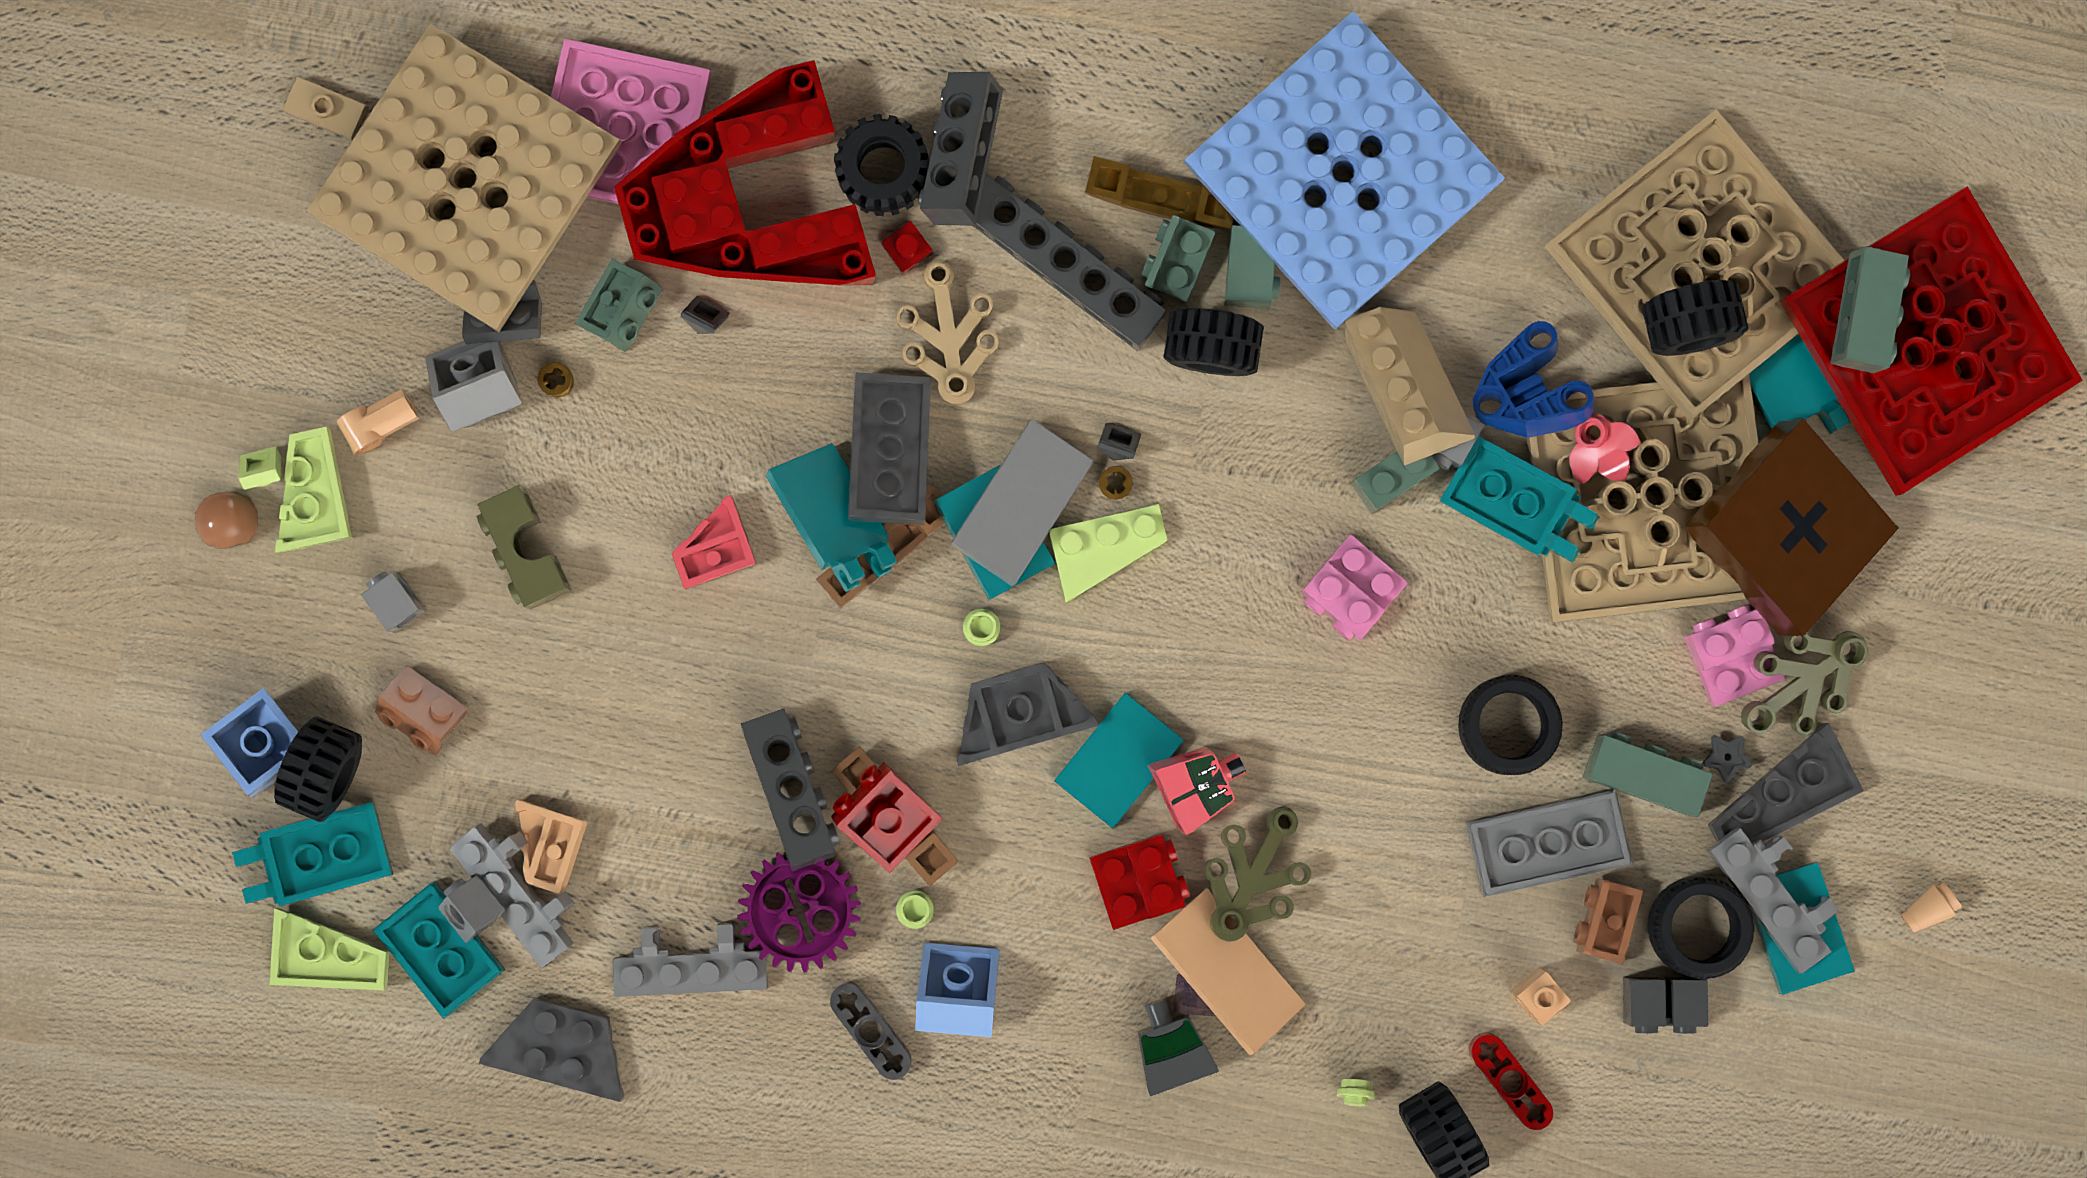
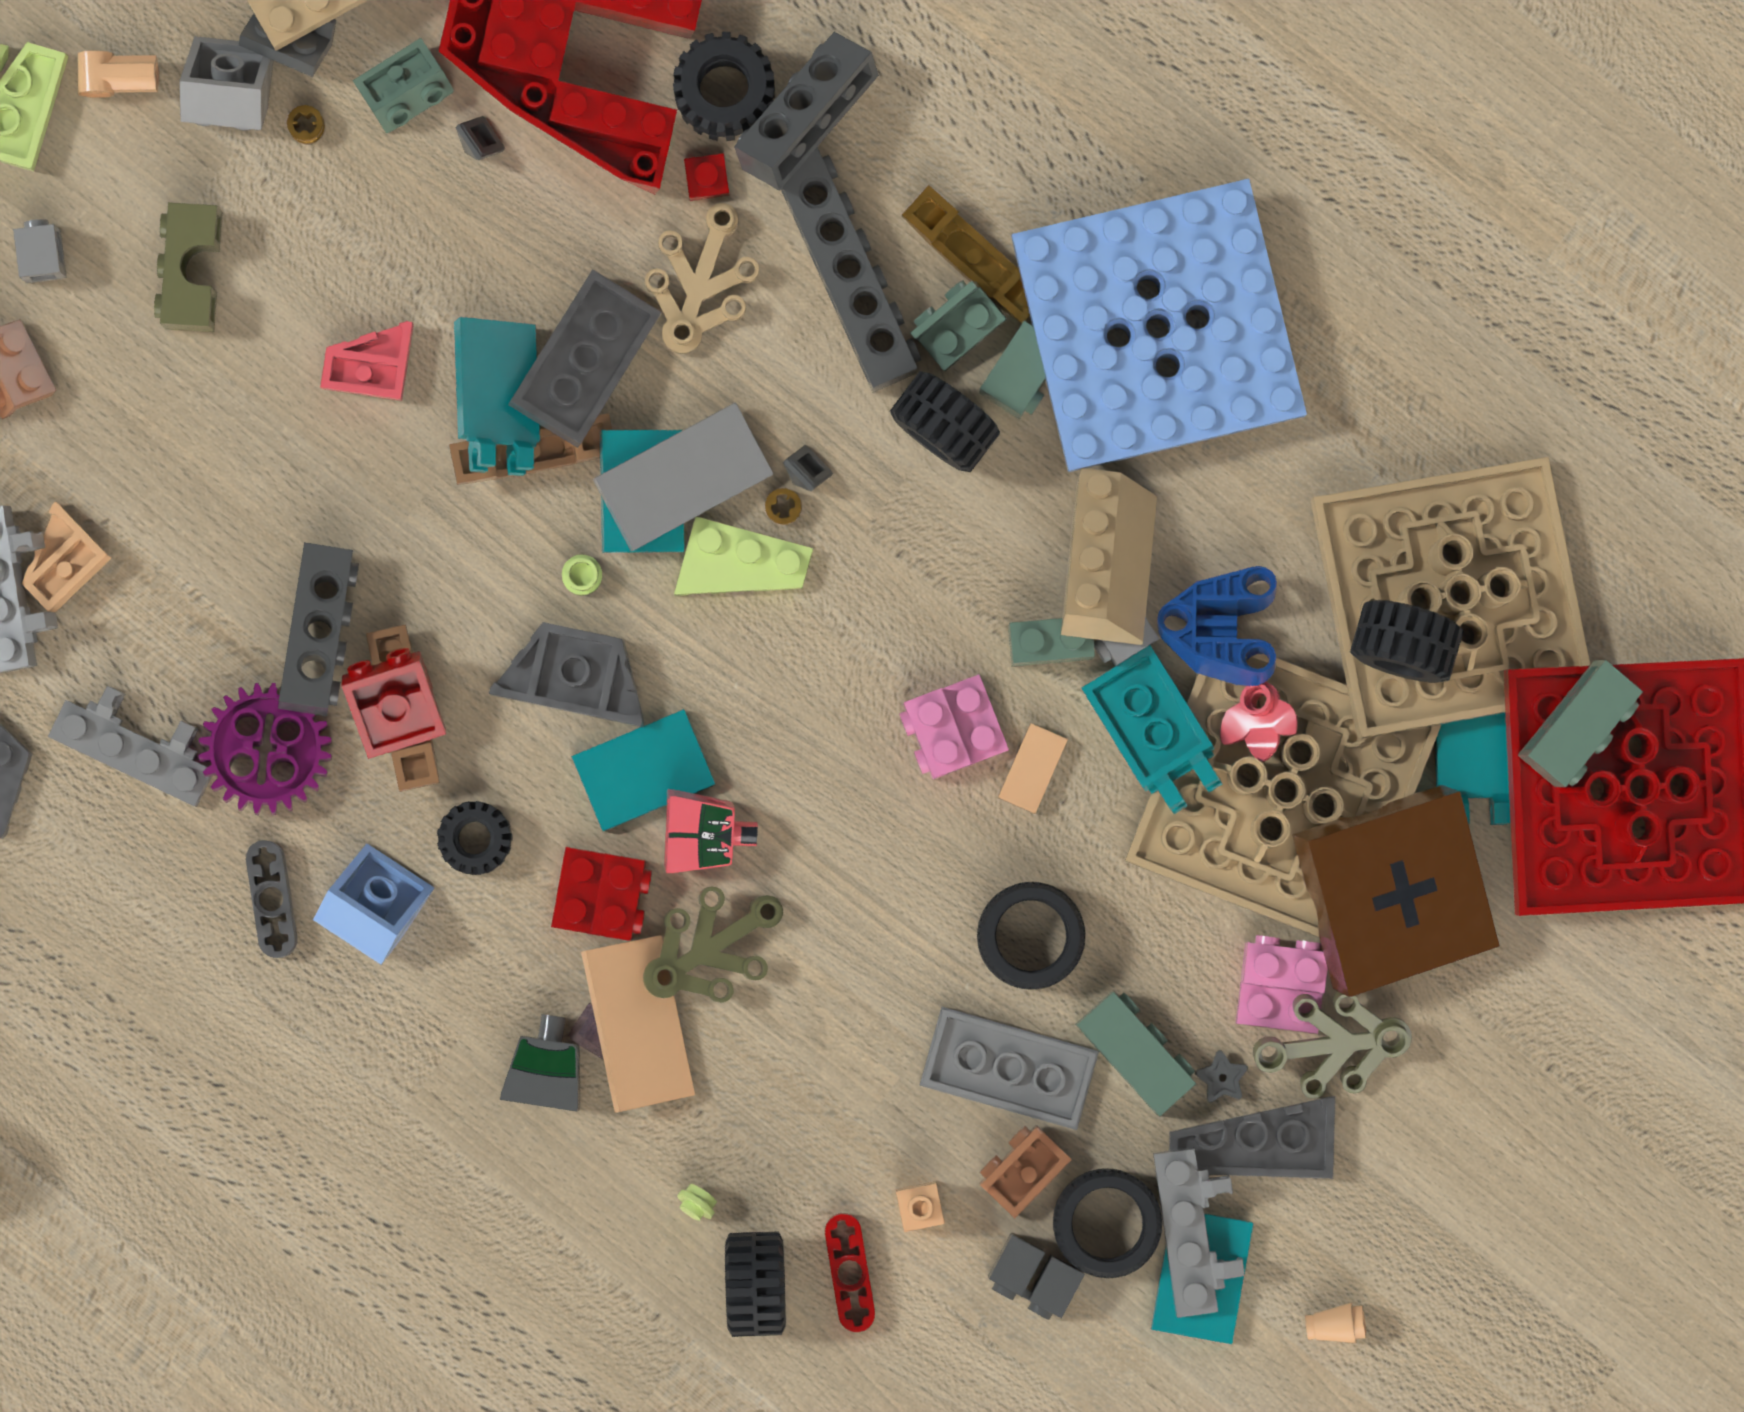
camera: 20 degrees right, 0 degrees up
yellowish green plate [896,890,934,929] -> none
none -> black tyre [437,801,513,875]
none -> light nougat tile [998,723,1068,814]

